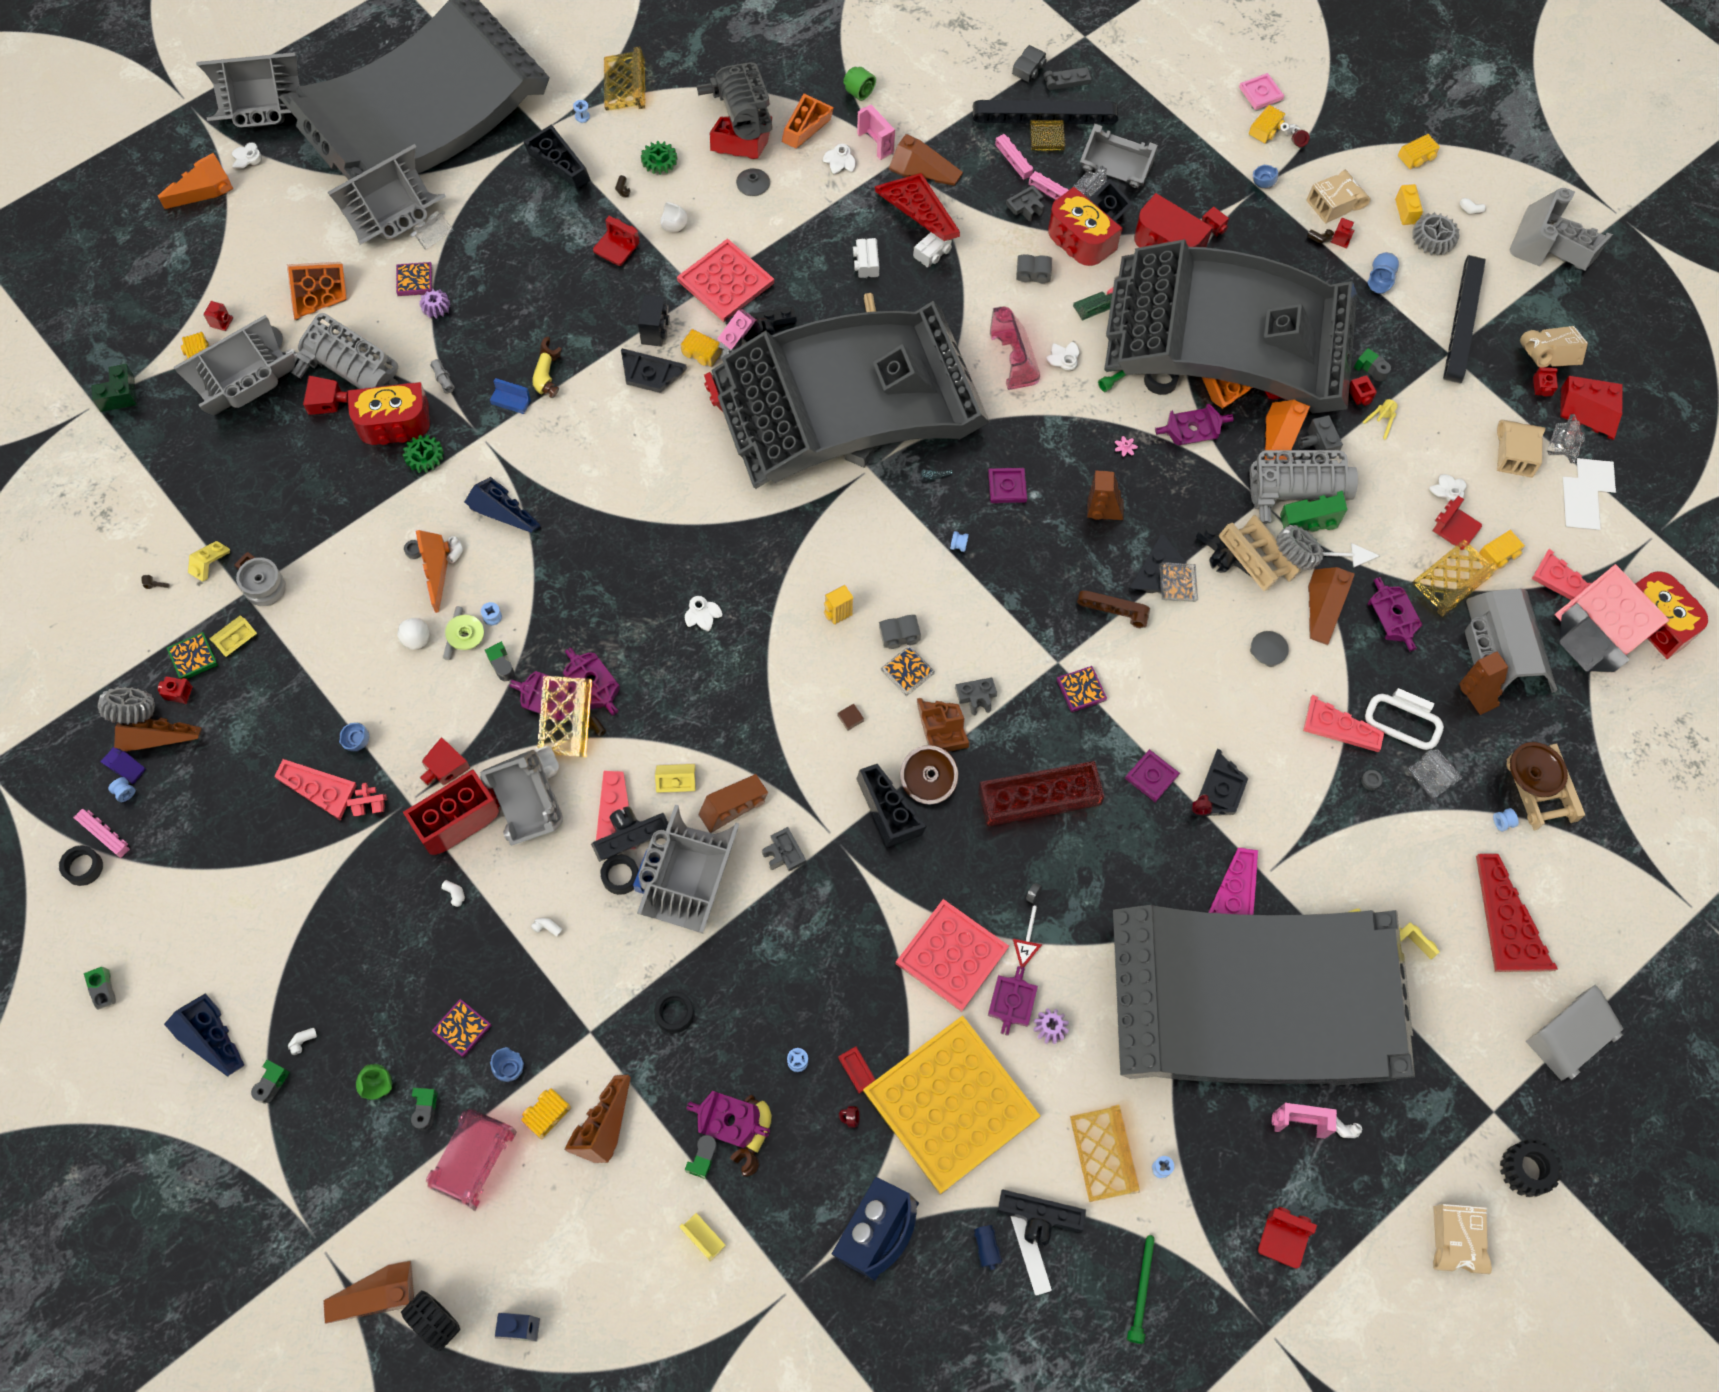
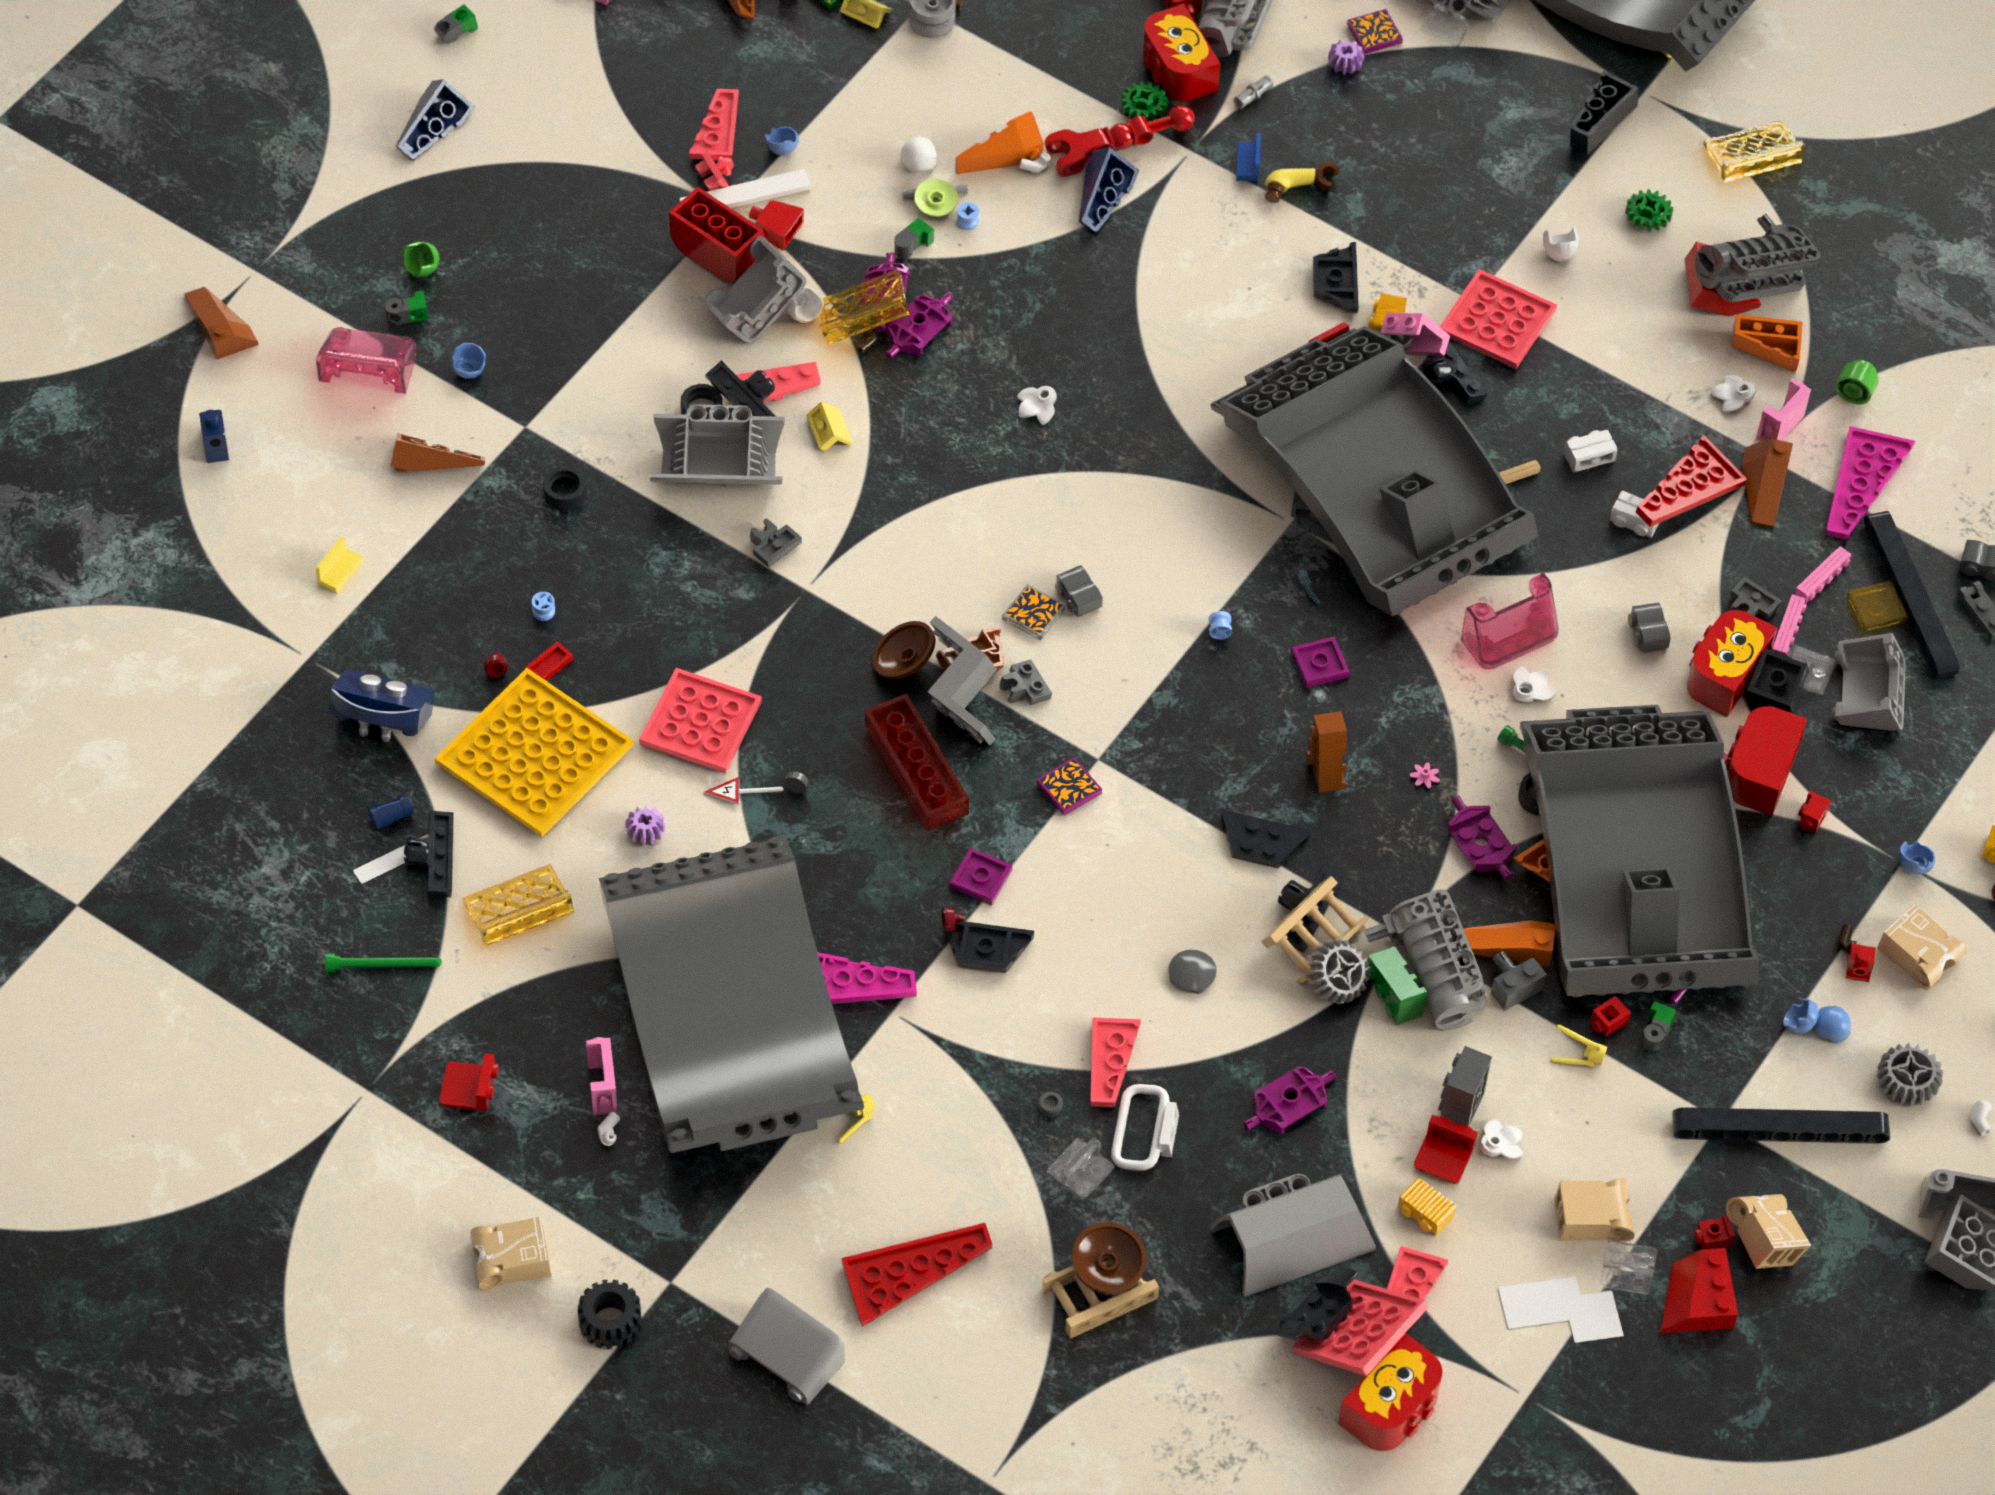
camera: 75 degrees right, 10 degrees down
leg [251,1060,290,1104] -> none
white arm [288,1027,317,1055] -> none
black tyre [401,1290,461,1351] -> none
tile [432,999,492,1058] -> none
white arm [441,880,465,907] -> none
yellow brick [521,1088,571,1140] -> none
white arm [531,918,562,936] -> none
light blue bush [573,100,590,123] -> none
red bracket [593,216,640,266] -> none
dark brown arm [615,175,631,197] -> none
black brick [638,295,670,347] -> none
leg [685,1135,717,1179] -> none
magenta plate [687,1091,770,1148] -> none
dark orange wedge [698,774,768,833] -> none
piece [730,1095,772,1177] -> none
dark grey dish [736,168,770,196] -> none
yellow brick [824,585,853,624] -> none
reddish brown tile [837,704,864,731] -> none
black wedge [856,763,927,847] -> none
magenta plate [988,966,1038,1036] -> none
clear green panel [1073,291,1112,321] -> none
reddish brown beam [1077,591,1150,628] -> none
light blue bush [1152,1156,1174,1178] -> none
clear tile [1159,562,1198,602] -> none
dark orange wedge [1308,567,1354,645] -> none
white piece [1323,543,1380,568] -> none
yellow brick [1395,184,1423,225] -> none
light yellow bracket [1399,922,1440,959] -> none
clear yellow fence [1412,539,1499,617] -> none
dark orange wedge [1459,651,1508,715] -> none
light blue wheel [1493,808,1519,832] -> none
none -> white tile [680,169,811,208]
none -> light grey bracket [928,616,997,746]
none -> red piece [1044,105,1195,177]
none -> dark grey brick [1438,1046,1492,1126]
none -> dark pink wing [1825,426,1915,540]

